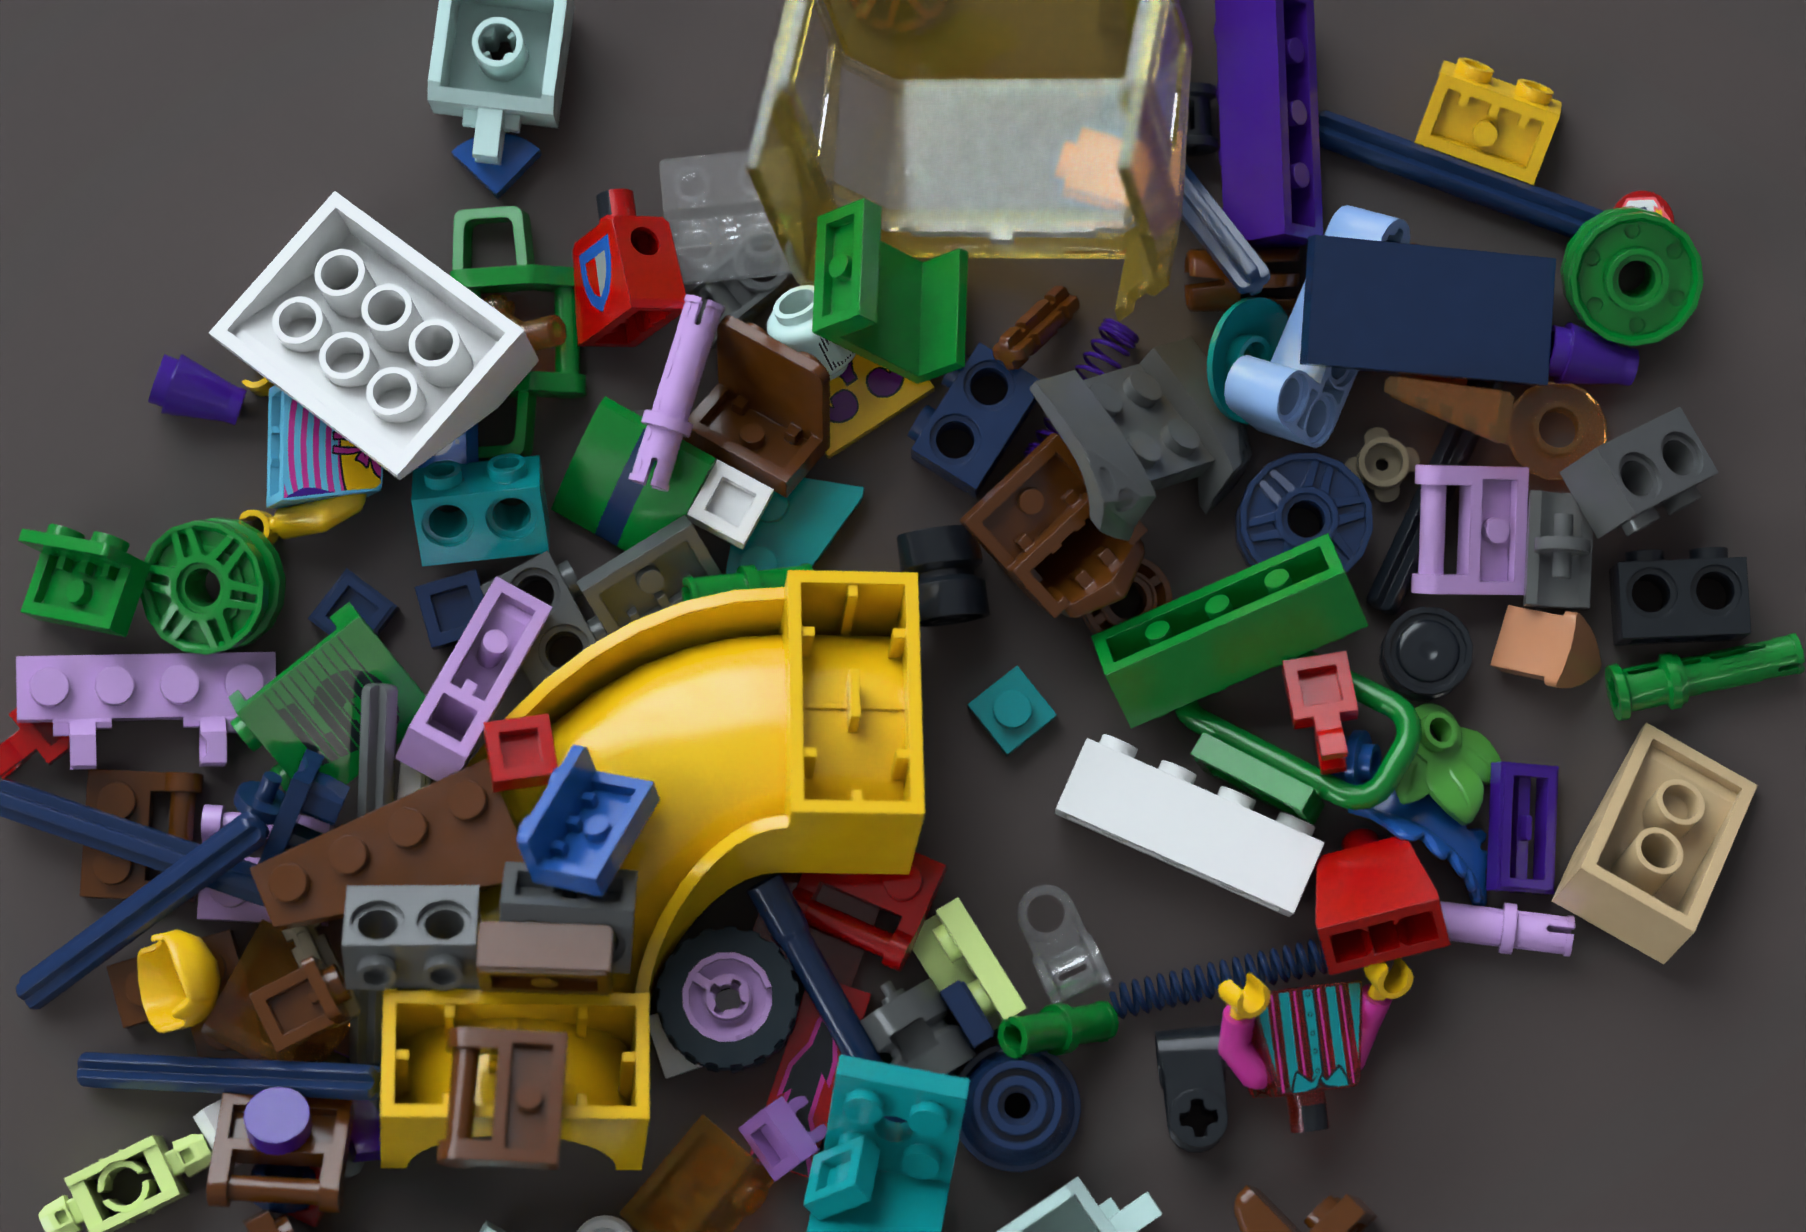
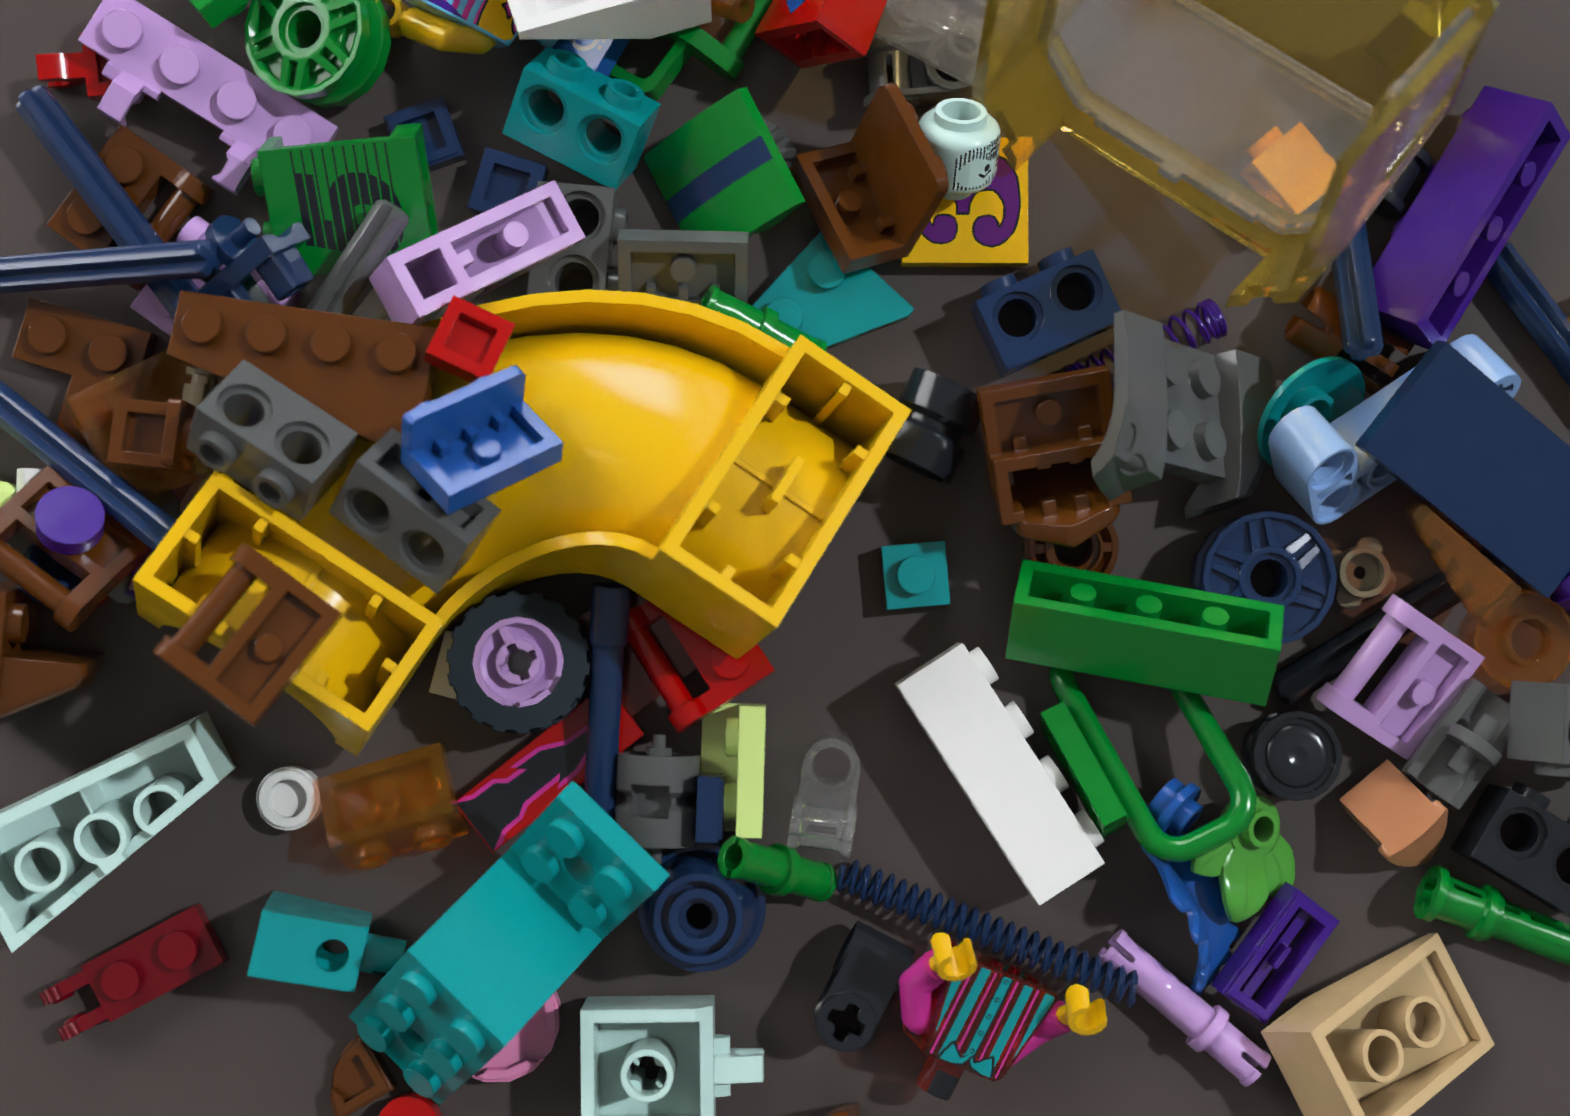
camera: 30 degrees right, 5 degrees up
yellow hair [137,929,220,1033] -> none
slope [476,921,613,996] -> none
lavender pin [628,294,725,492] -> none
white plate [687,459,774,550] -> none
medium lavender tile [738,1096,827,1182] -> none
teal plate [803,1135,881,1221] -> none
green panel [812,198,968,384] -> none
reddish brown axle [993,286,1079,370] -> none
plate [1282,651,1359,775] -> none
red torso [1316,829,1451,975] -> none

